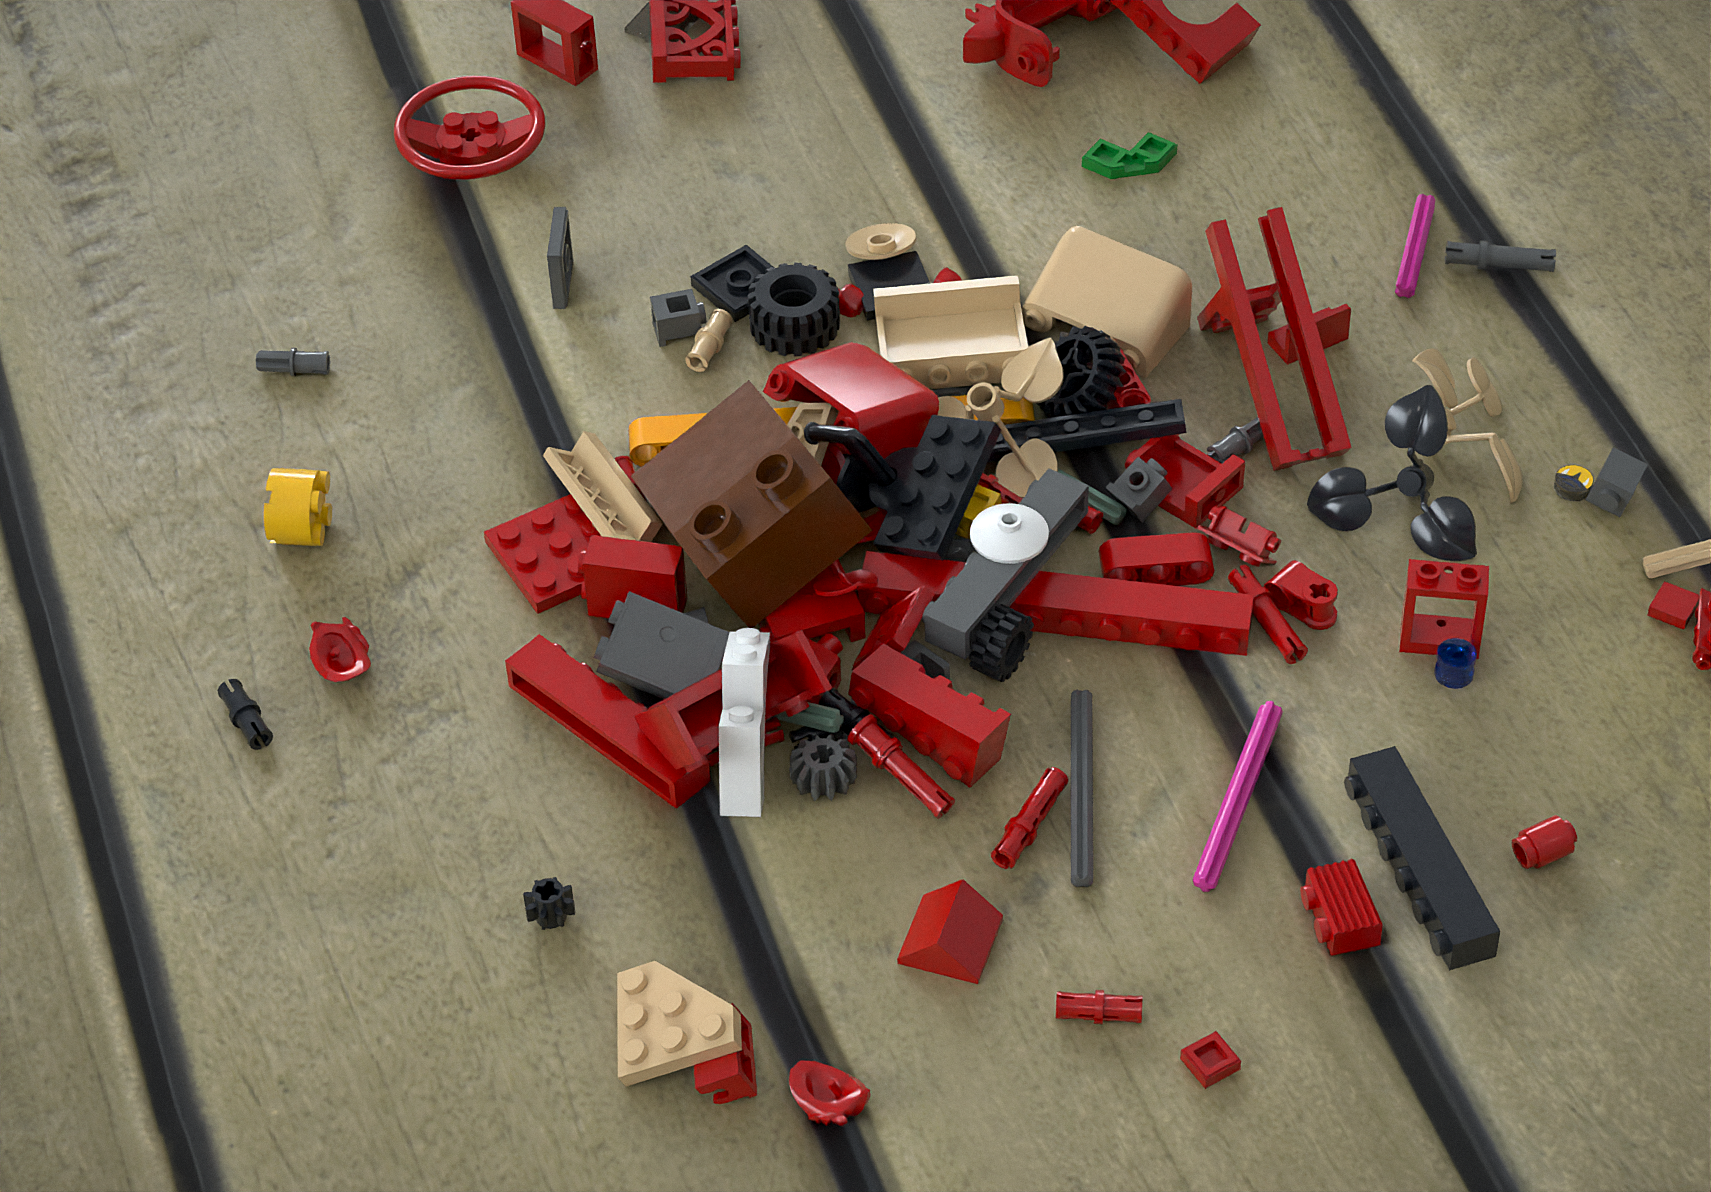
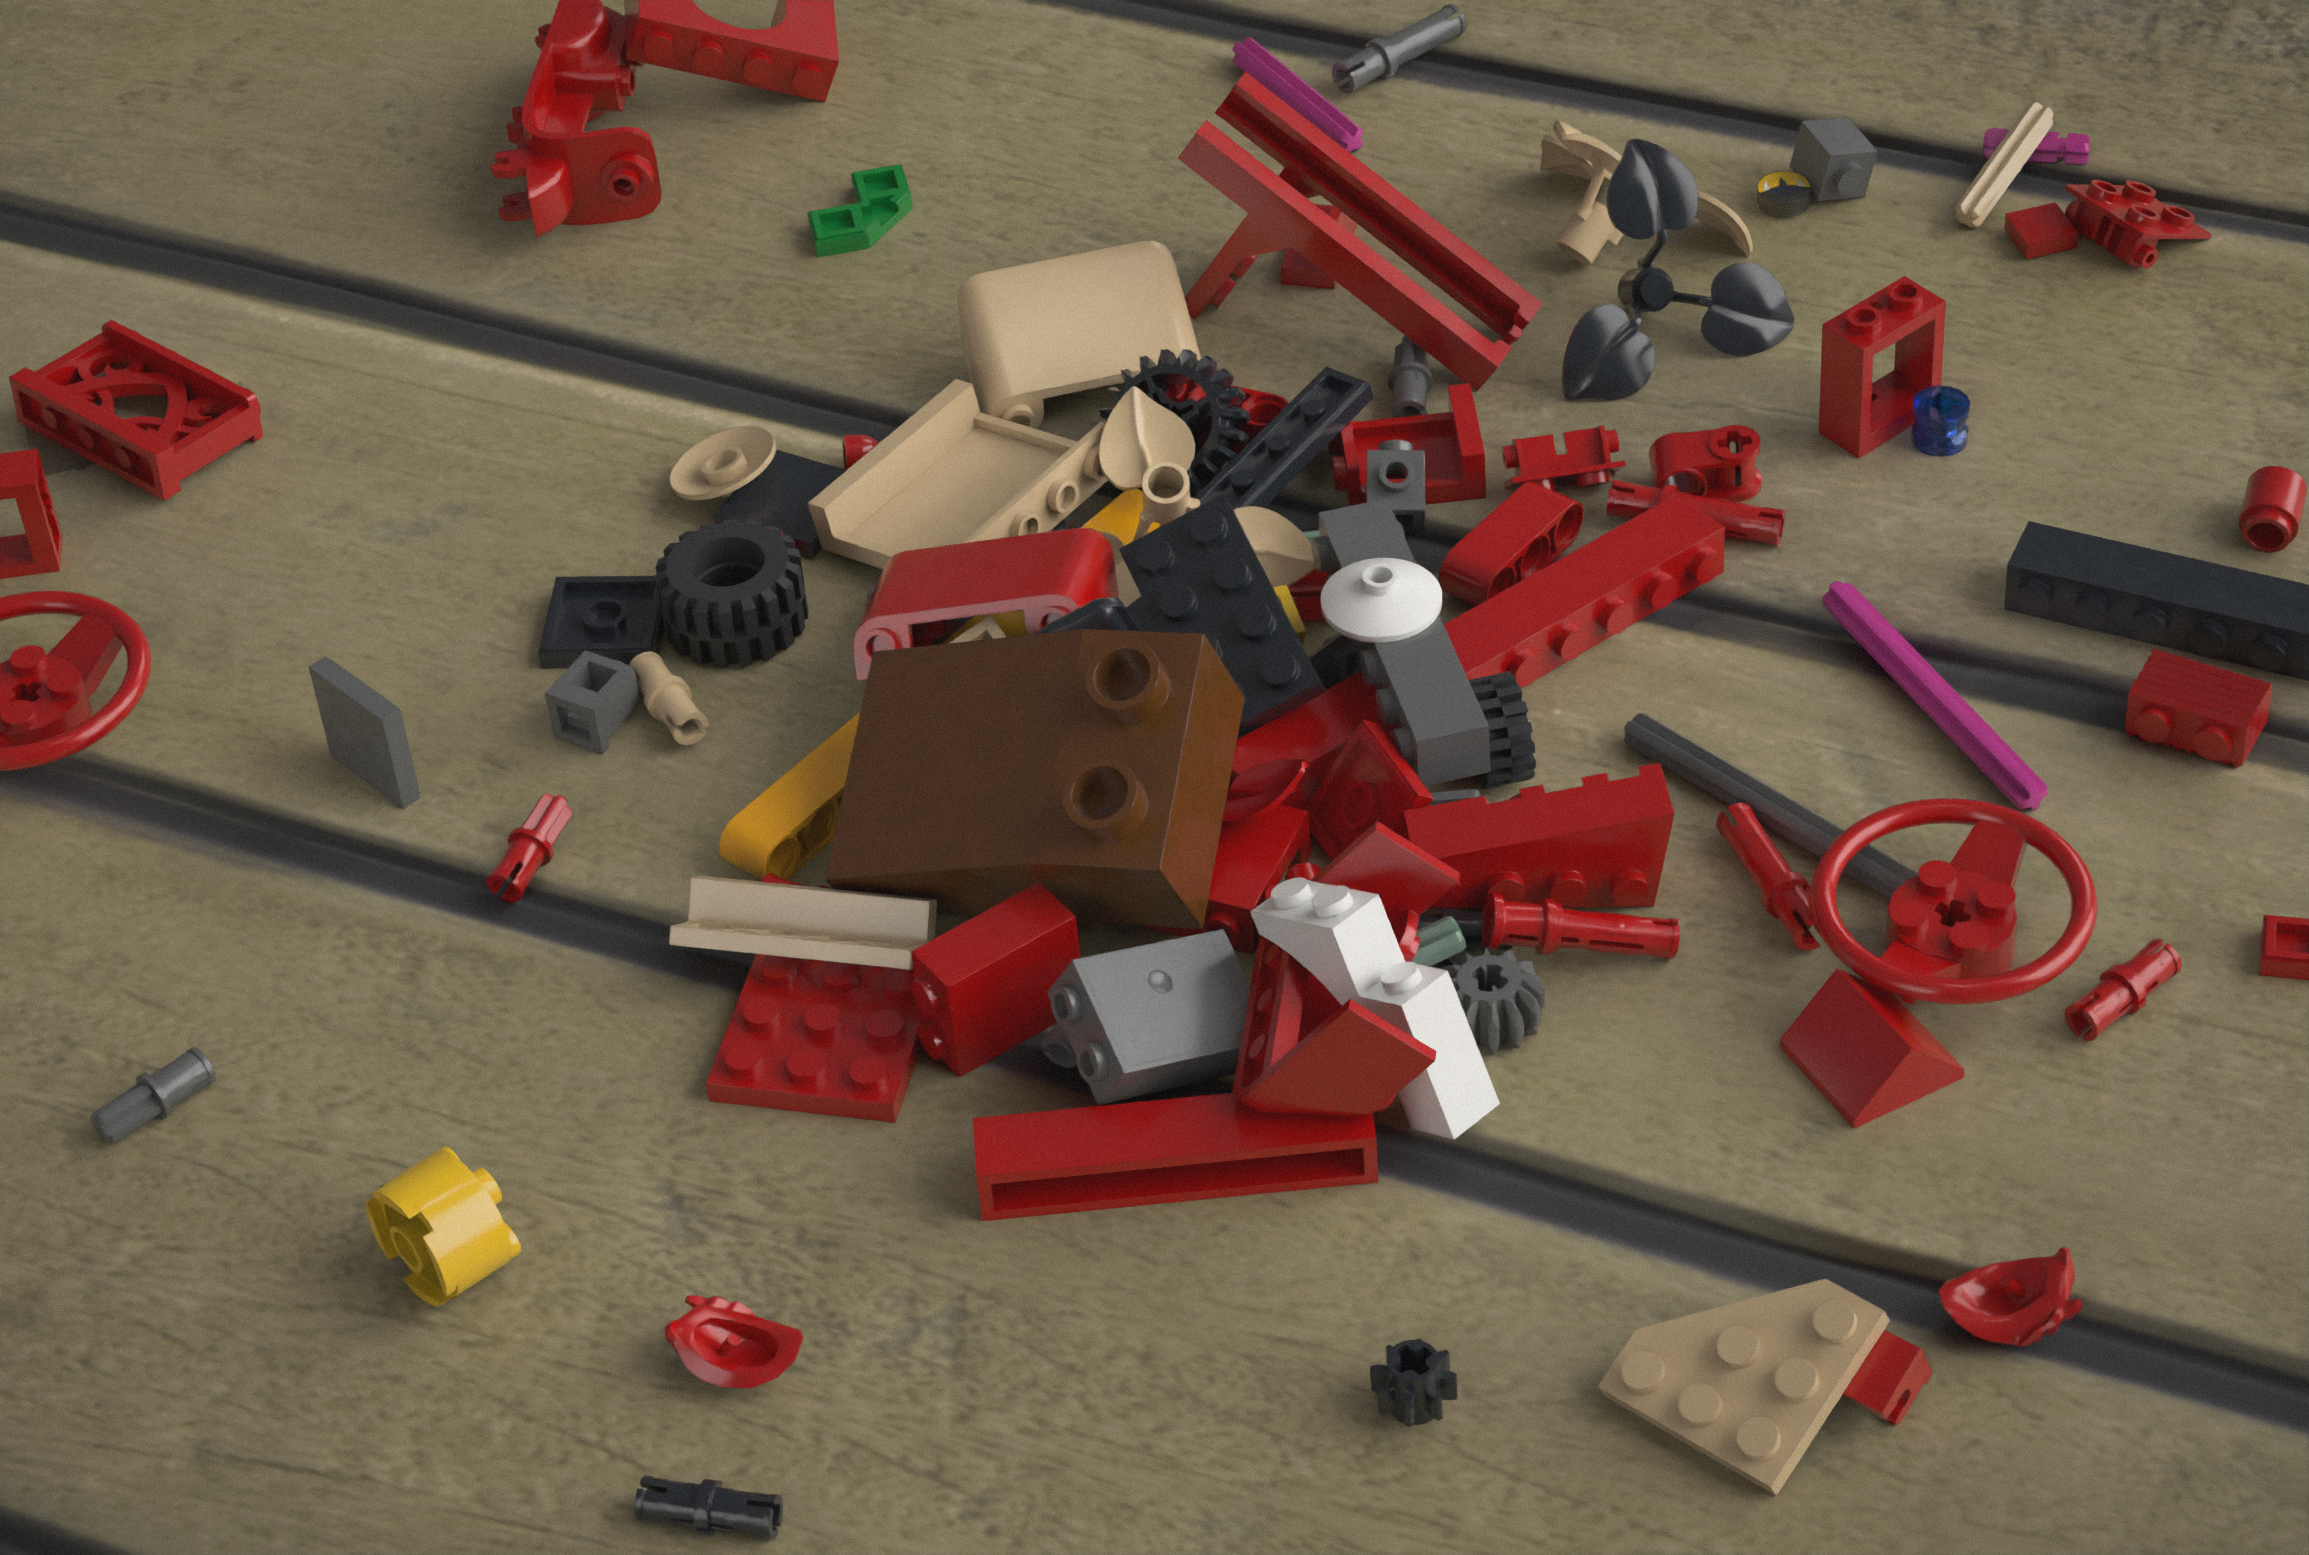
camera: 45 degrees left, 5 degrees down
none -> red axle [486,793,572,902]
none -> red piece [1810,798,2098,1005]

